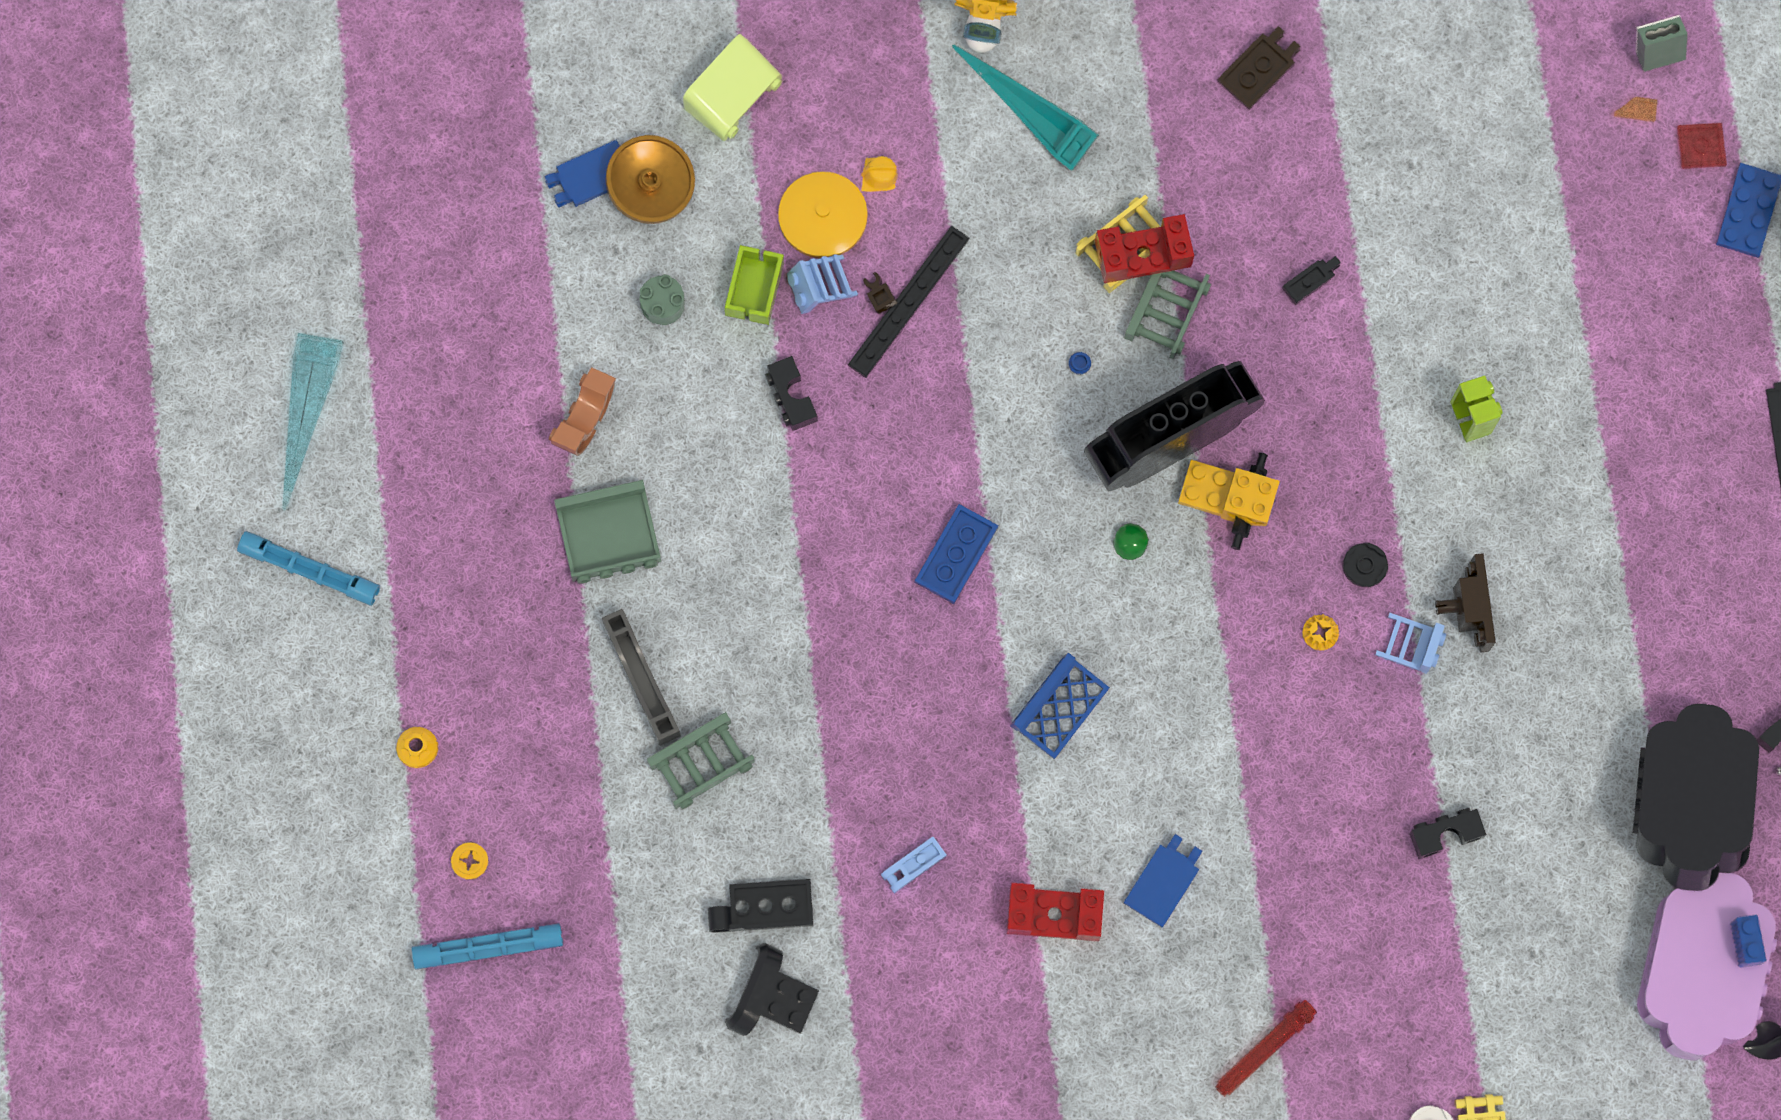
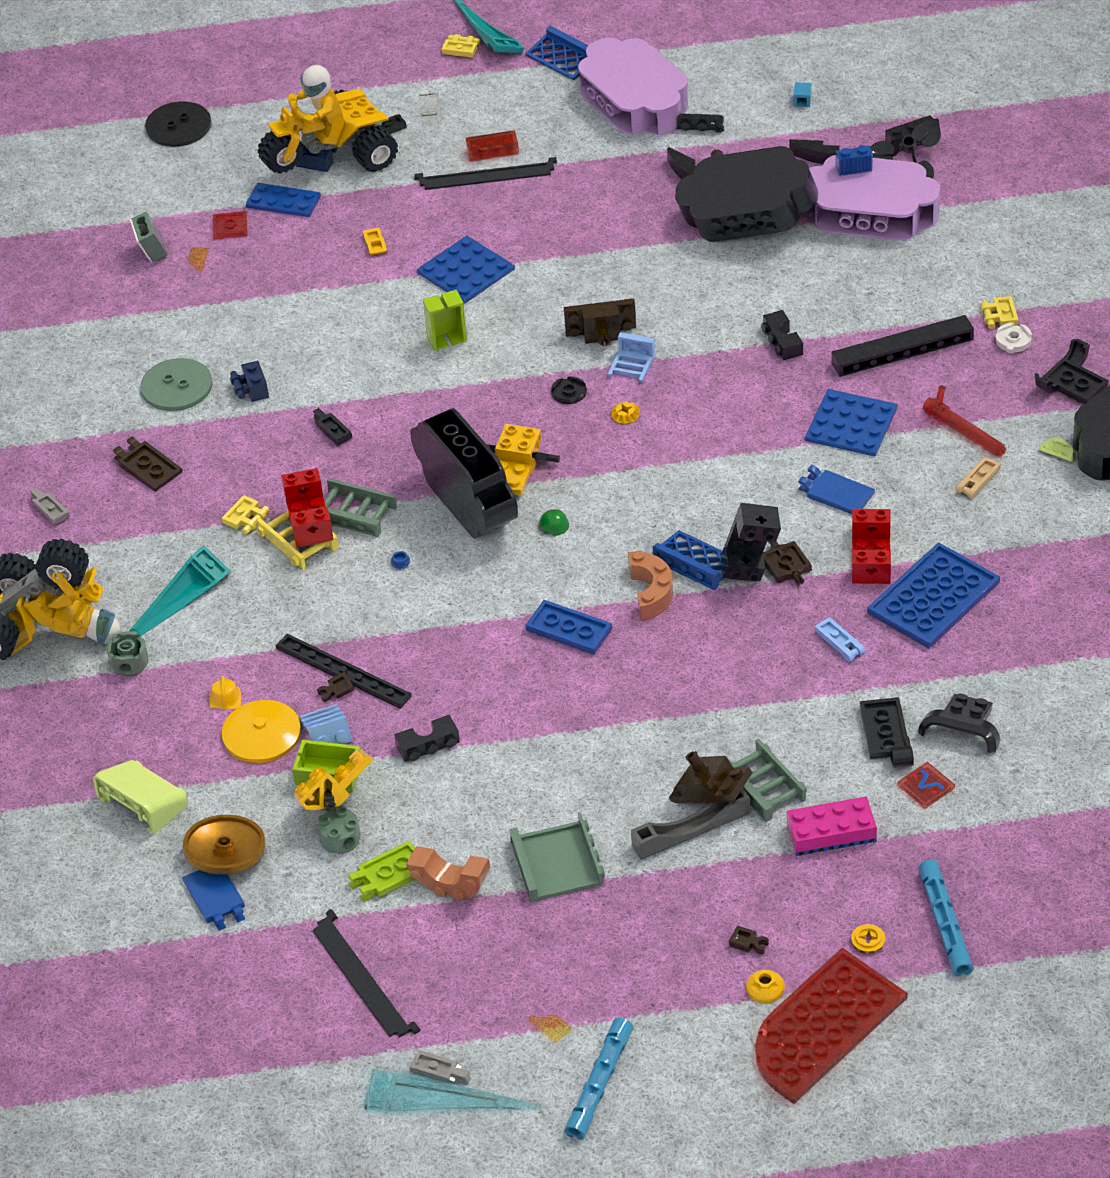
camera: 85 degrees left, 30 degrees down
none -> sand green brick [107,631,148,676]
none -> sand green plate [141,358,213,411]
none -> light yellow plate [222,495,270,535]
none -> dark blue brick [230,360,269,402]
none -> yellow piece [293,748,373,811]
none -> black piece [313,909,421,1037]
none -> lime tile [348,841,415,902]
none -> yellow slope [363,227,387,256]
none -> light grey hinge [409,1050,471,1085]
none -> blue plate [417,235,515,304]
none -> clear yellow tile [528,1015,571,1043]
none -> nougat brick [628,551,673,621]
none -> dark brown brick [669,751,753,803]
none -> black plate [721,503,781,581]
none -> dark brown plate [729,925,769,954]
none -> clear red plate [755,948,908,1104]
none -> dark brown plate [763,541,812,585]
none -> dark pink brick [787,796,877,856]
none -> blue plate [805,389,898,457]
none -> black brick [832,315,974,377]
none -> blue plate [867,542,1000,648]
none -> clear red tile [897,761,955,809]
none -> tan plate [956,457,1001,500]

